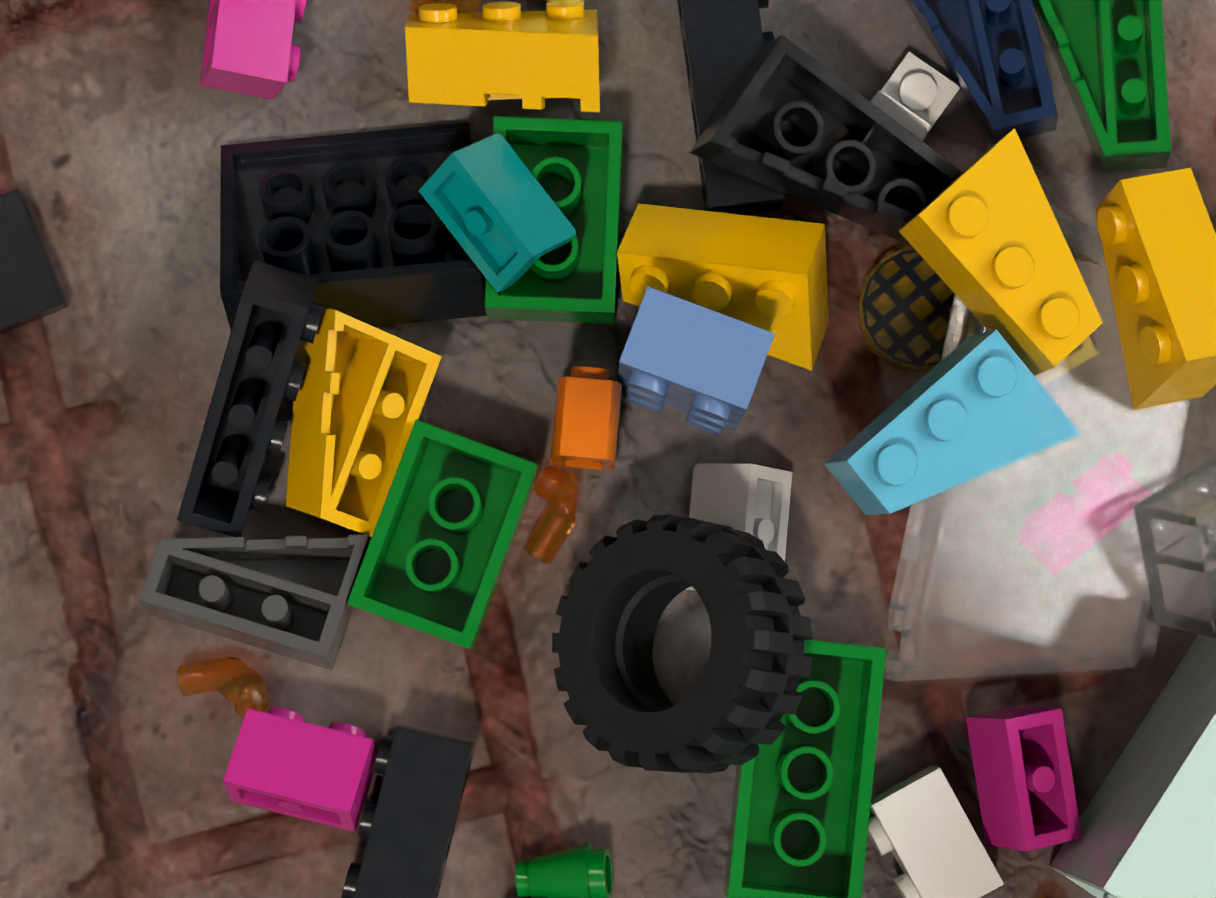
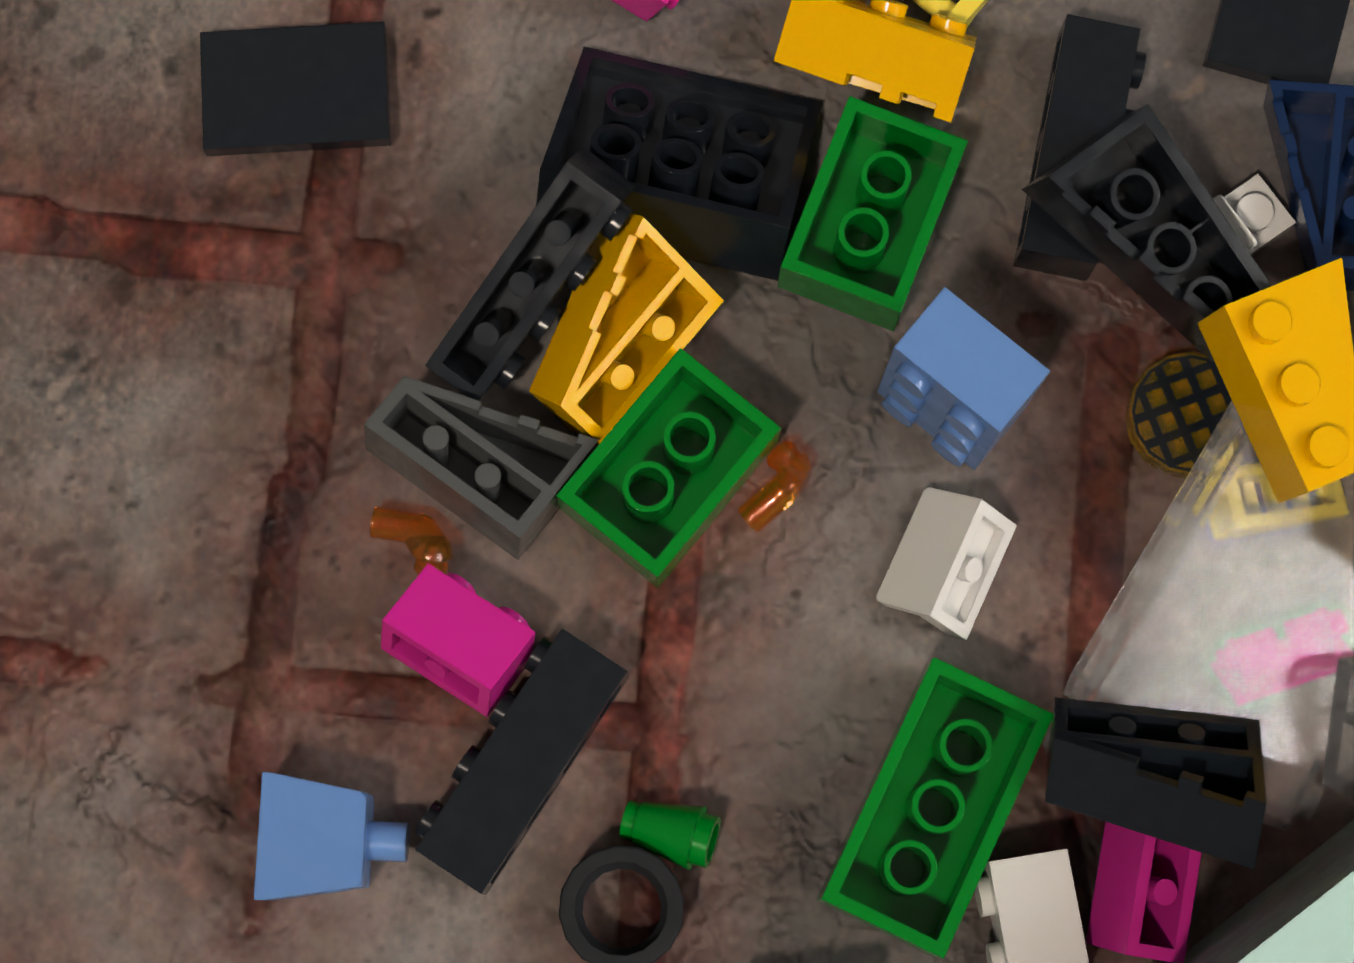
camera: 20 degrees right, 5 degrees down
teal panel [419,134,576,293] -> none
orange brick [550,367,622,471] -> none
black tyre [552,514,813,774] -> none
yellow wedge [617,203,829,371] -> none
medium azure wedge [824,329,1081,515] -> none
none -> black wedge [1045,697,1267,869]

